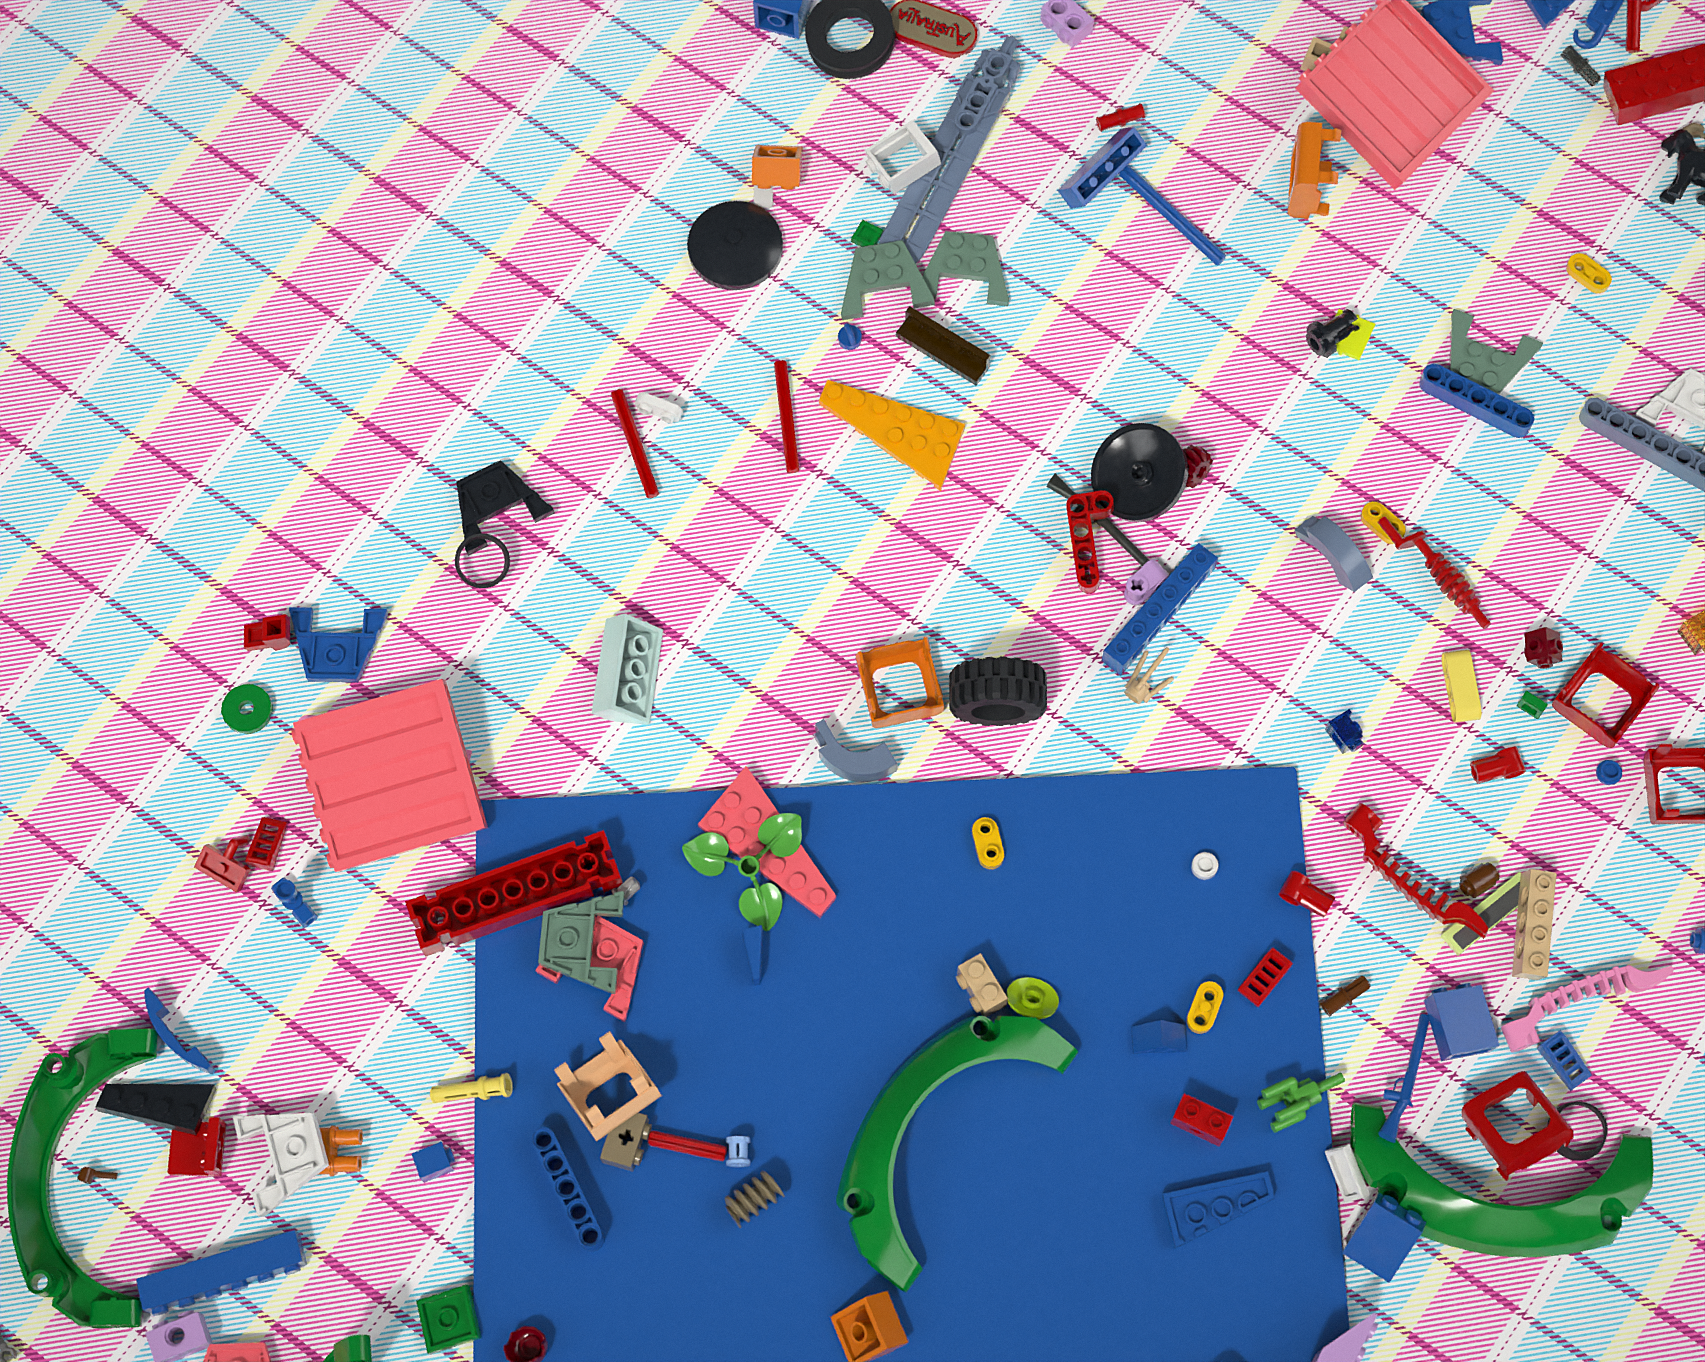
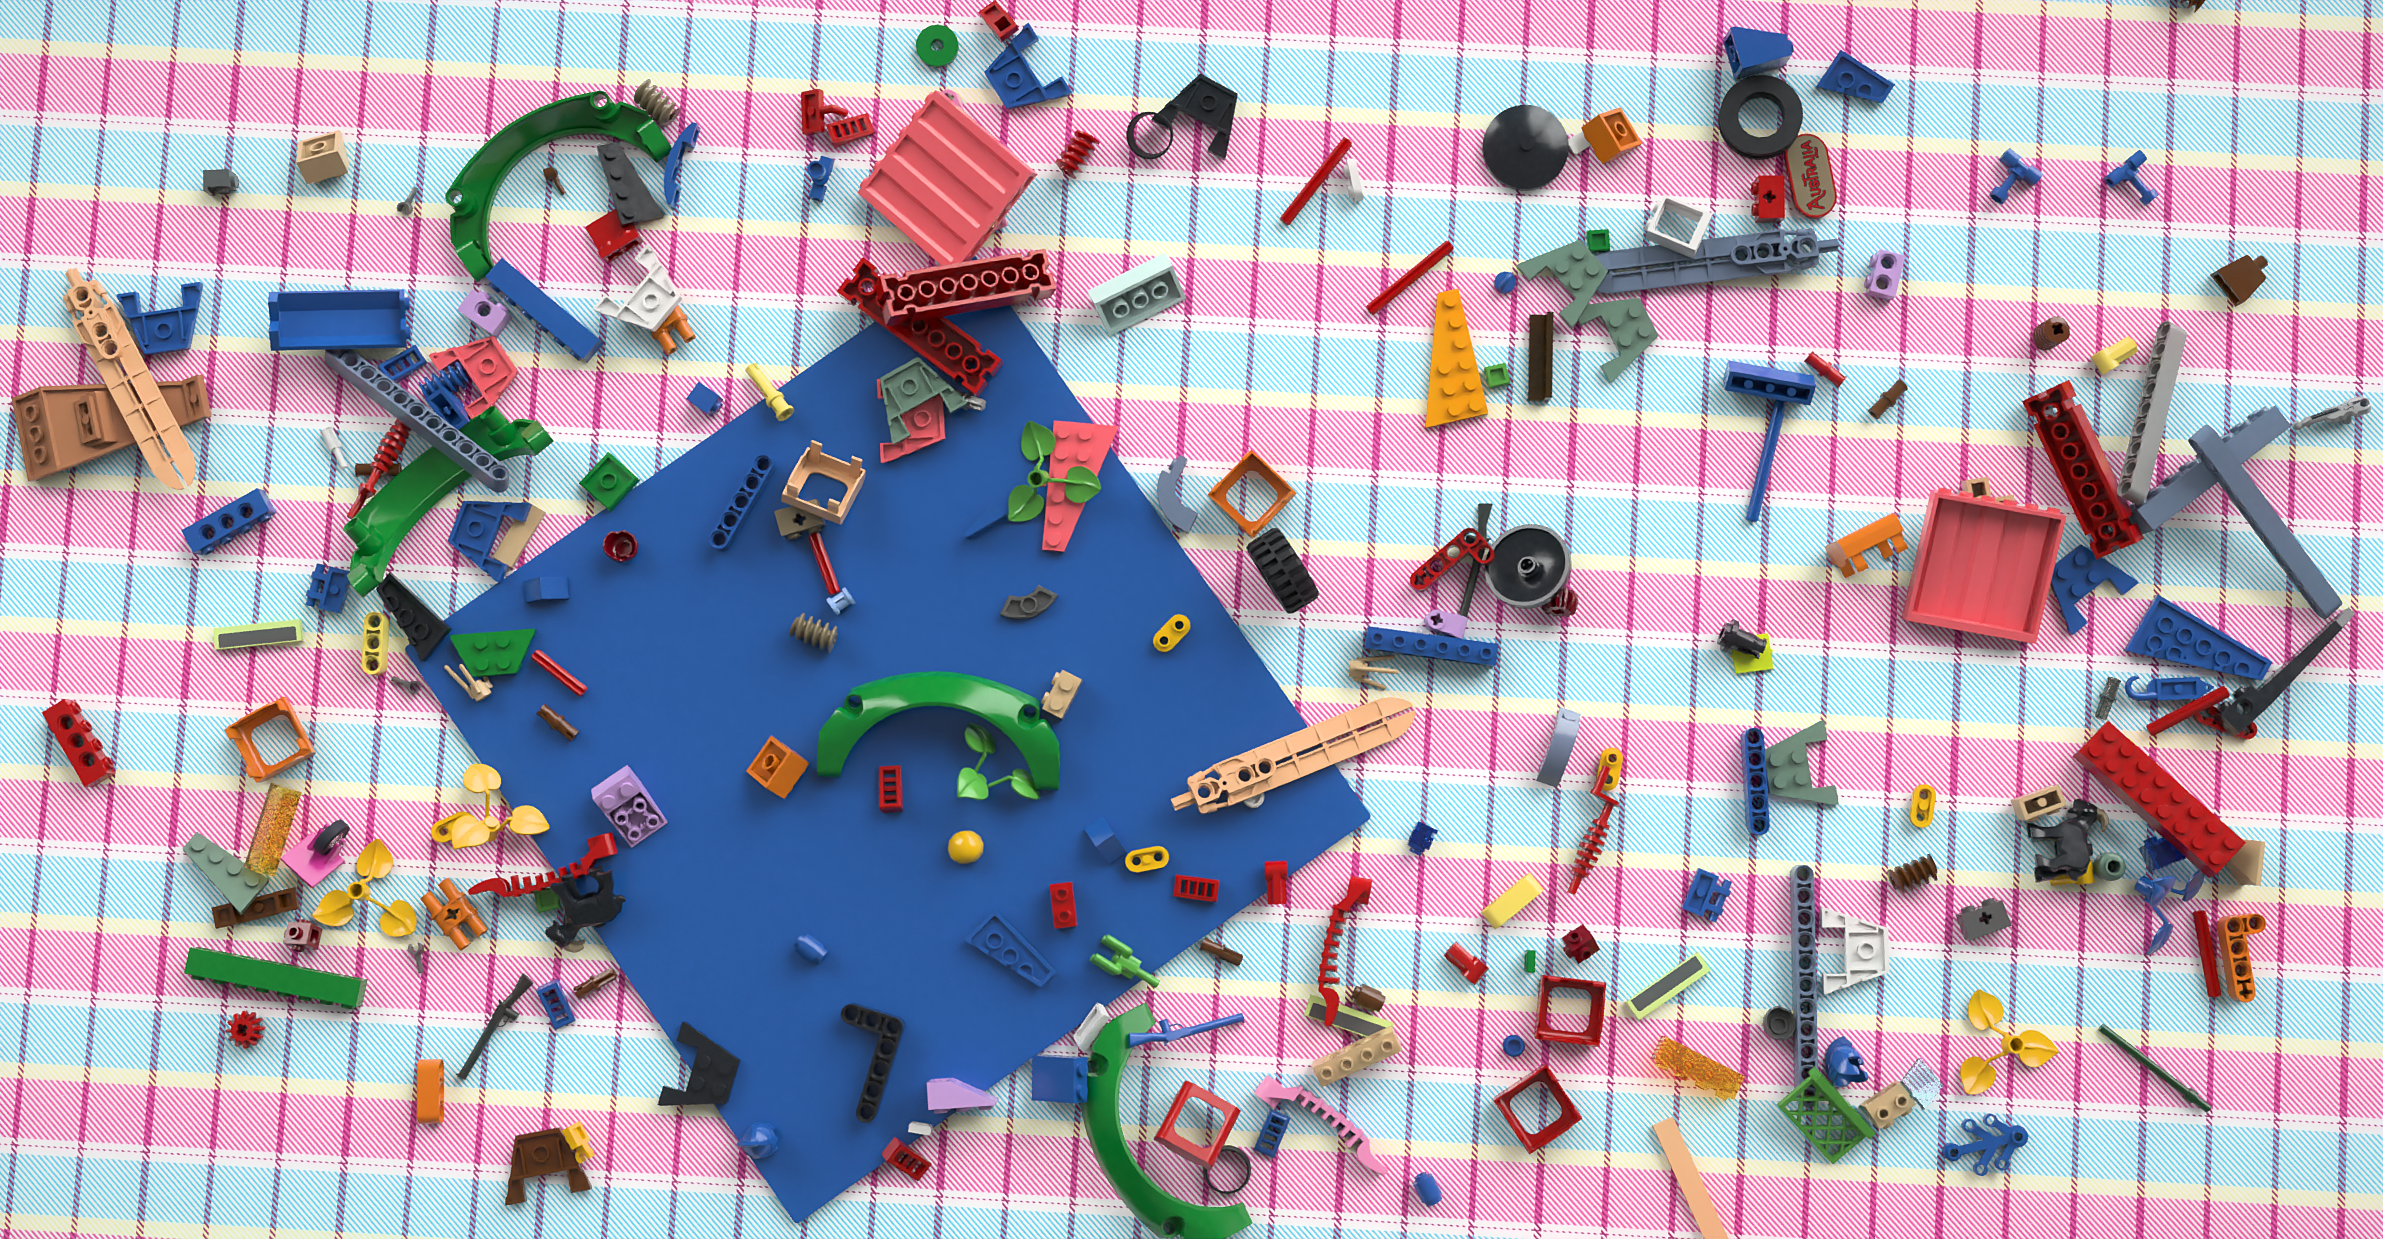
camera: 60 degrees right, 15 degrees up
lime dish [1006,977,1059,1019] -> none
brick [1424,983,1500,1062] -> none
none -> dark tan piece [634,79,681,127]
none -> red brick [875,249,1057,326]
none -> red slope [879,765,903,813]
none -> yellow hair [948,830,984,864]
none -> bright green plant [957,723,1040,800]
none -> dark grey tile [1000,585,1058,619]
none -> red piece [1055,130,1100,179]
none -> light nougat piece [1171,697,1416,814]
none -> bright green tile [1484,363,1510,389]
none -> tile [1625,952,1711,1020]
none -> blue plate [1681,868,1732,923]
none -> red brick [1751,175,1785,223]
none -> reddish brown pin [1868,380,1908,419]
none -> reddish brown piece [1887,854,1938,894]
none -> tan brick [2010,784,2067,823]

